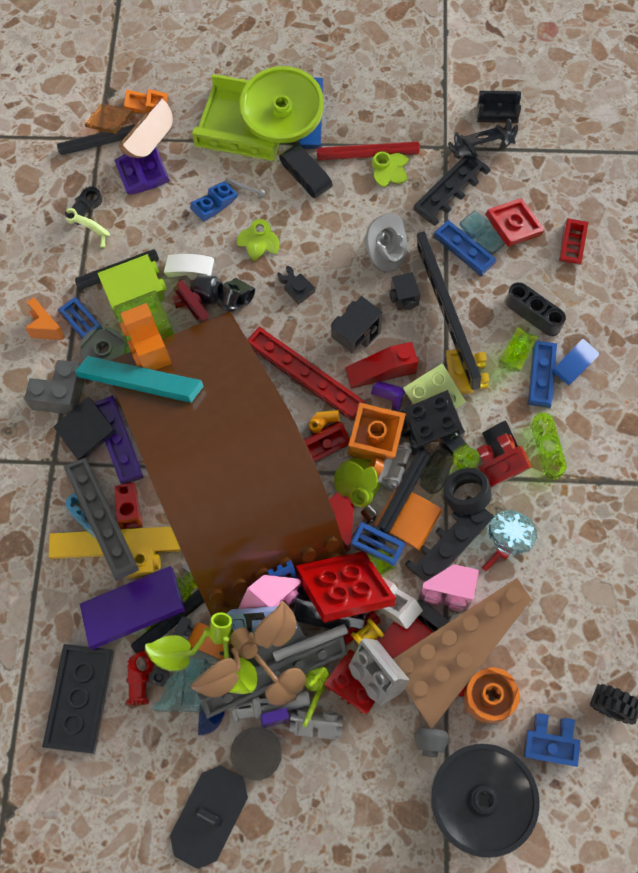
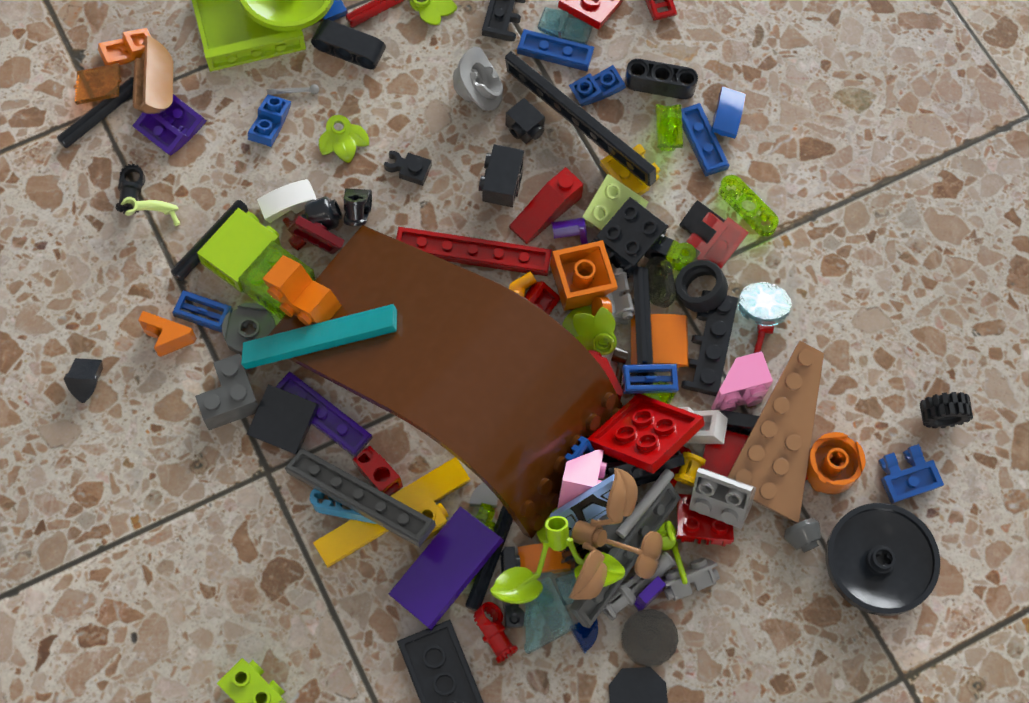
camera: 35 degrees left, 0 degrees up
none -> blue slope [569,65,626,106]

